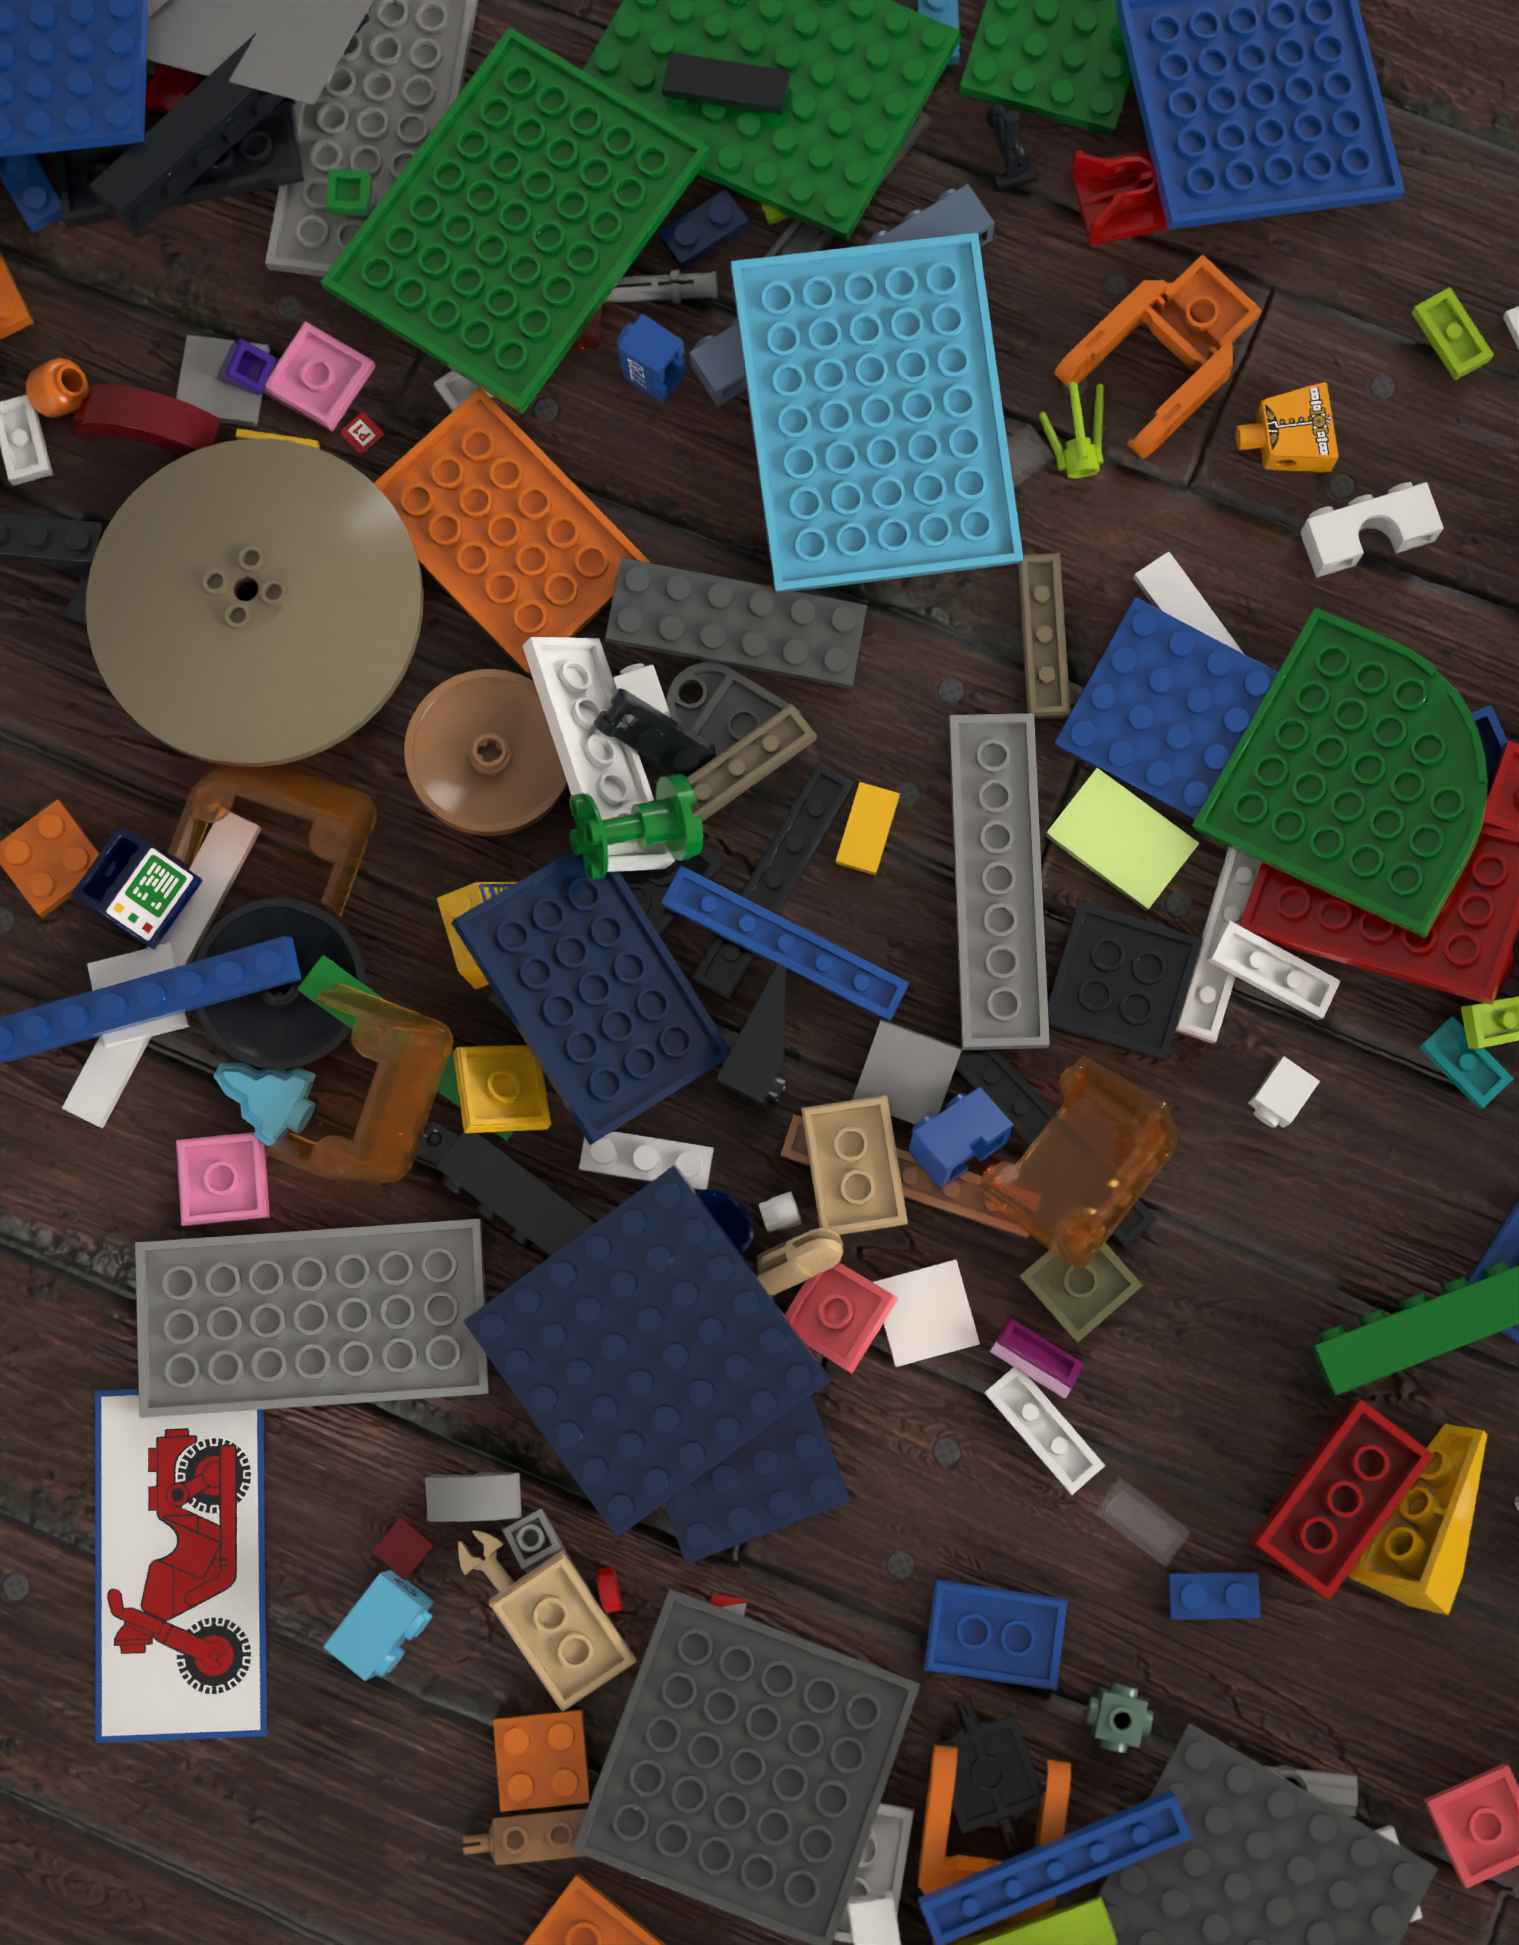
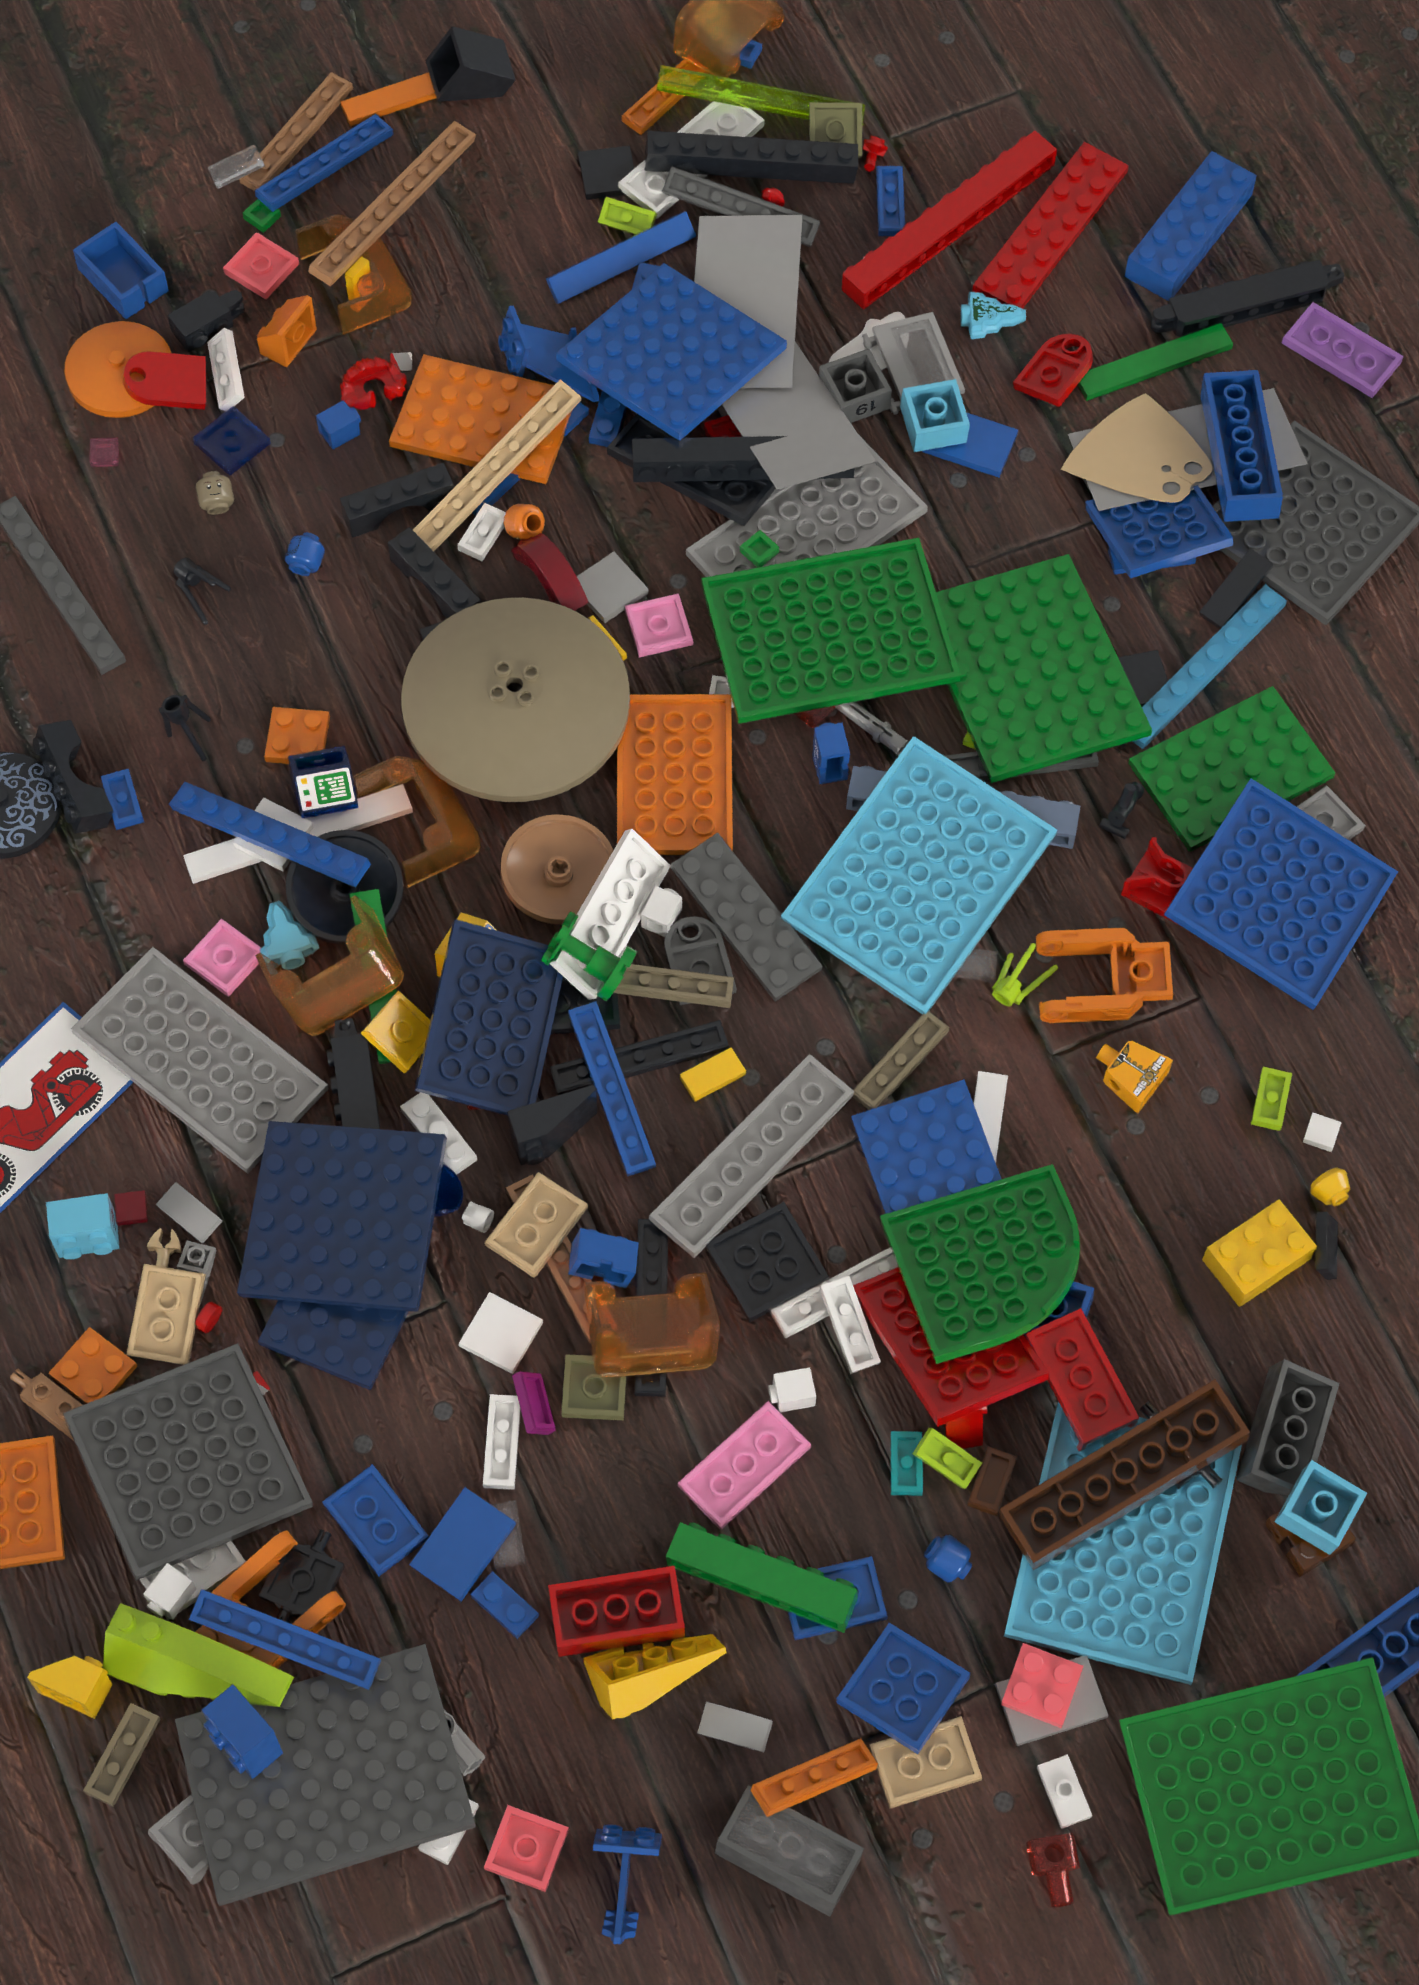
camera: 35 degrees right, 15 degrees down
dark purple slope [216,338,277,395] -> none
red sticker [340,412,384,454] -> none
black plate [594,688,716,778] -> none
dark blue plate [659,189,749,270] -> none
black tile [661,52,790,115] -> none
tan arm [757,1228,843,1295] -> none
coral plate [785,1262,898,1374] -> none
light grey tile [852,1019,962,1125] -> none
yellowish green tile [1045,768,1199,912] -> none
sand green brick [1085,1683,1153,1753] -> none
white arch [1300,482,1444,578] -> none
none -> blue tile [409,1487,517,1602]
none -> bright pink tile [678,1401,811,1530]

